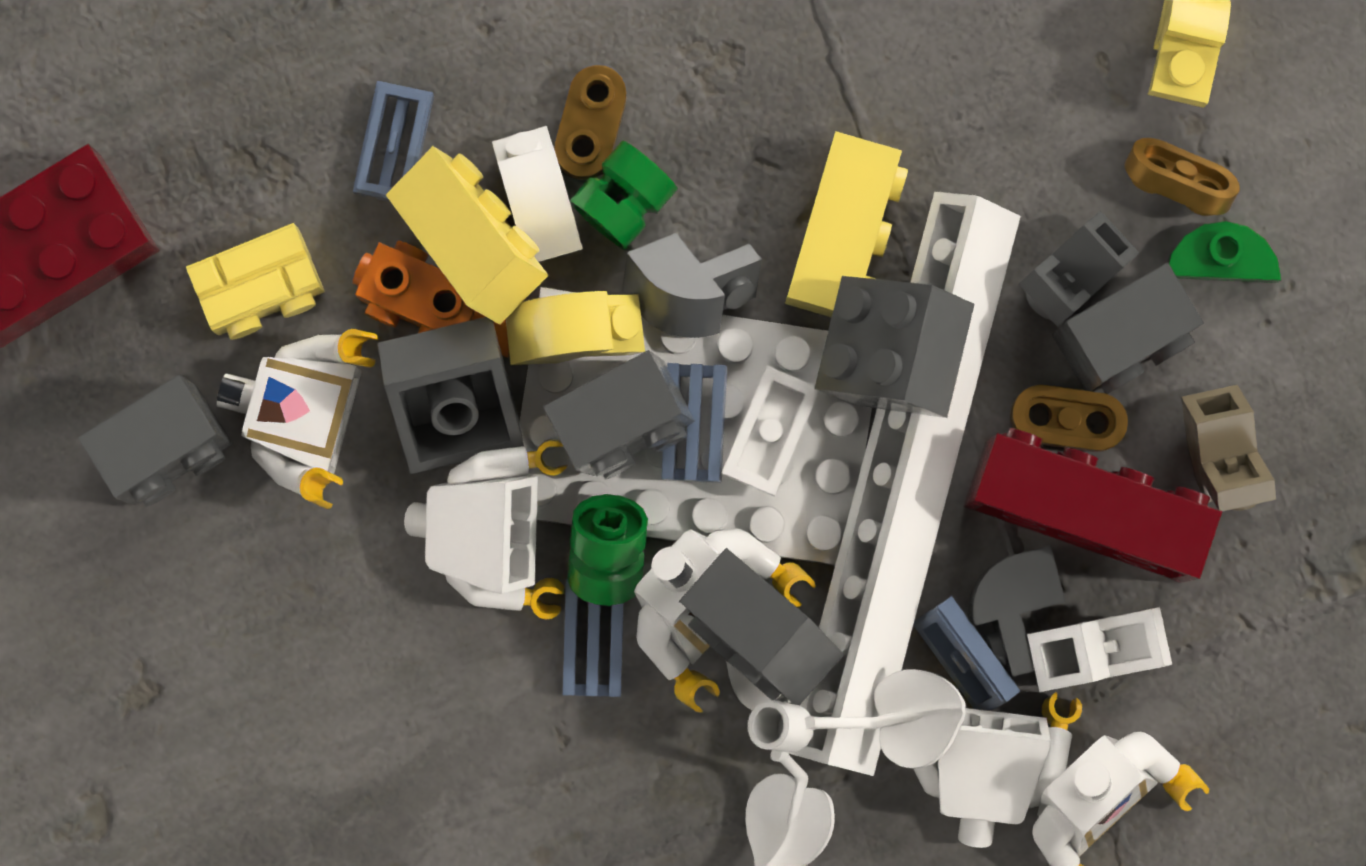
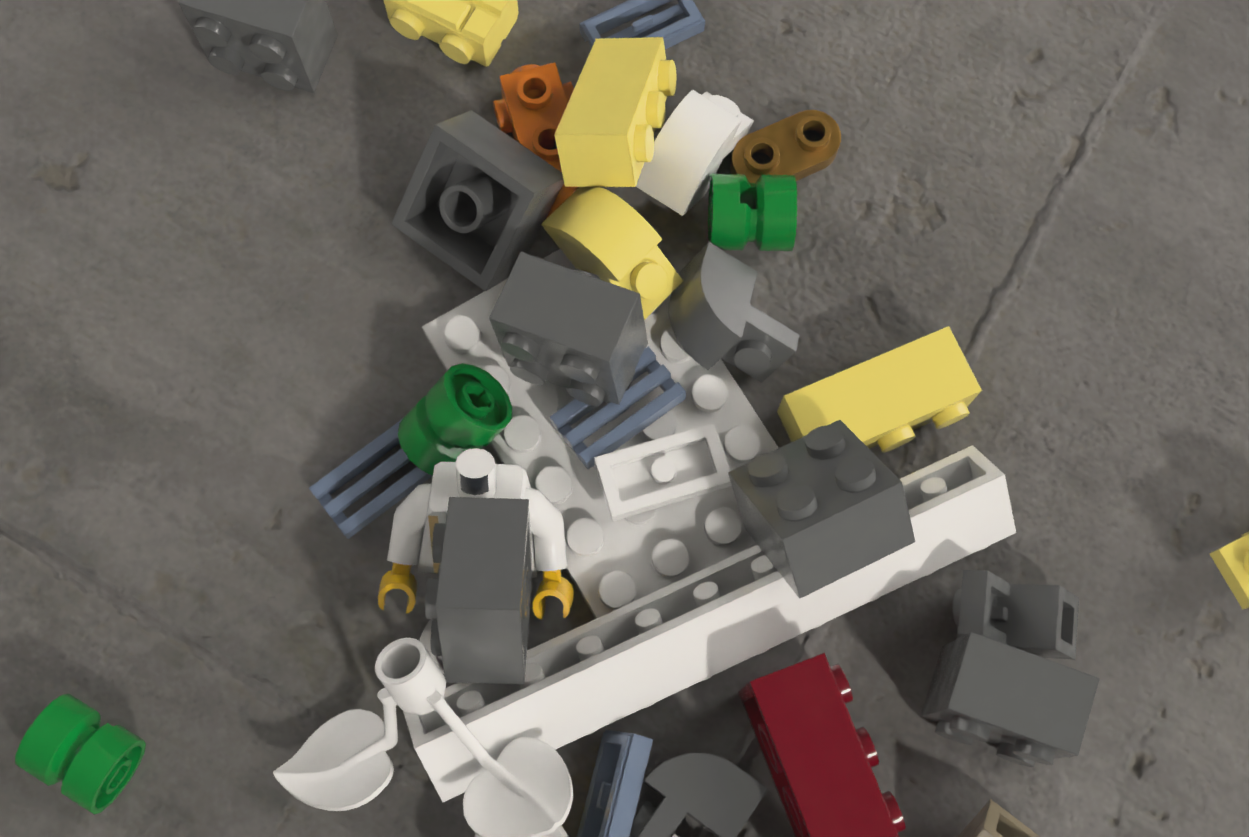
camera: 50 degrees right, 10 degrees down
white torso [217,329,378,509] -> none
white torso [404,439,568,620] -> none
pearl gold plate [1010,385,1128,452] -> none
pearl gold plate [1124,138,1240,216] -> none
green plate [1167,221,1281,283] -> none

